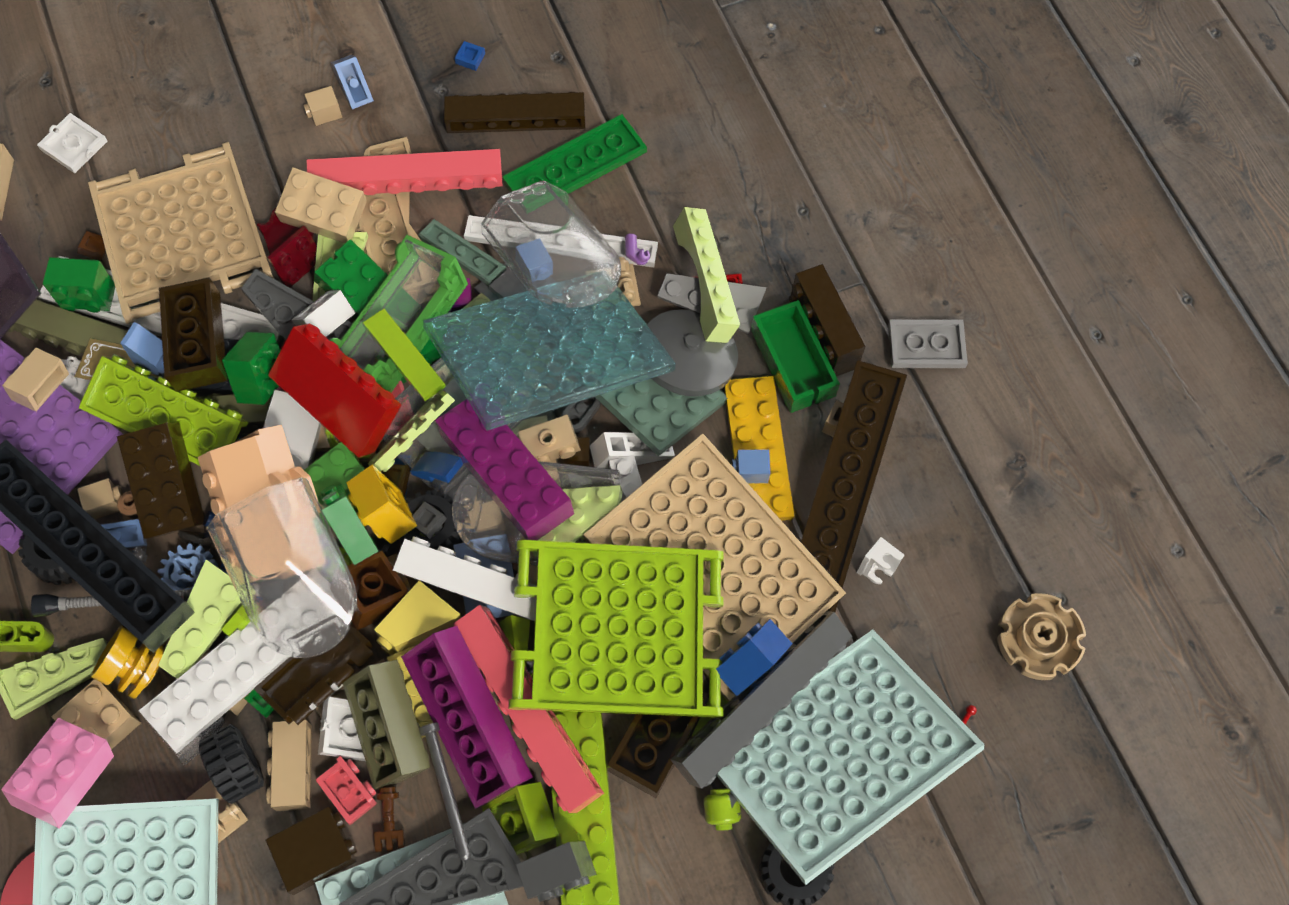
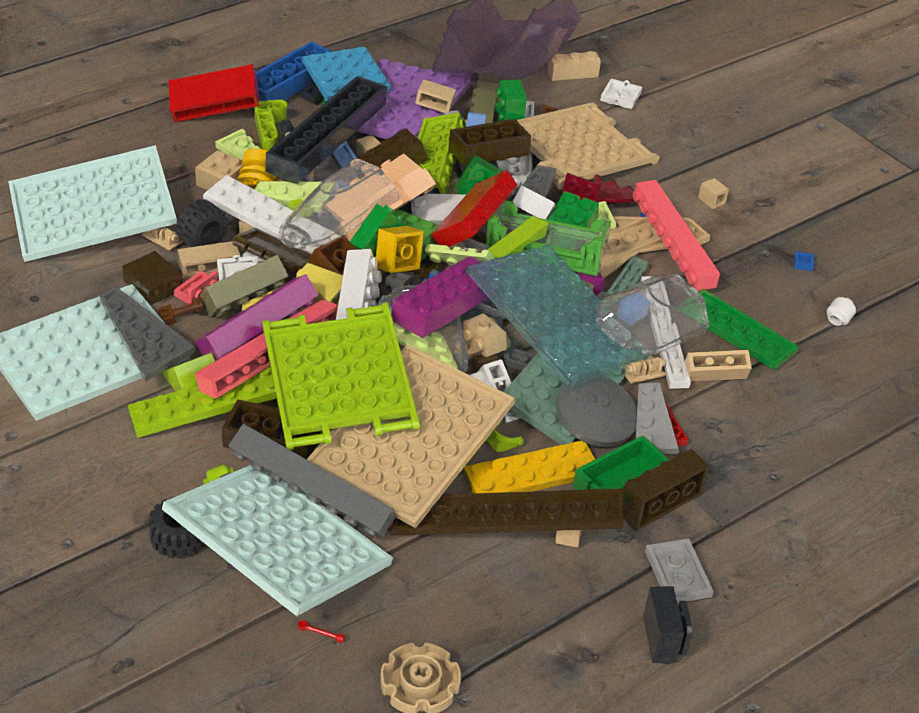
camera: 75 degrees right, 25 degrees down
bright pink brick [1,718,114,829] -> none
tan brick [275,167,367,243] -> none
medium blue slope [331,55,374,109] -> none
flat silver bar [419,723,471,861] -> none
dark brown brick [444,92,586,133] -> none
dark grey brick [516,841,597,902] -> none
medium lavender arm [625,234,650,265] -> none
yellowish green arch [673,207,740,343] -> none
blue brick [716,619,793,696] -> none
medium blue brick [732,450,770,483] -> none
white hinge [857,537,904,584] -> none
none -> black brick [643,586,692,664]
none -> tan brick [685,350,752,382]
none -> white head [827,297,856,326]

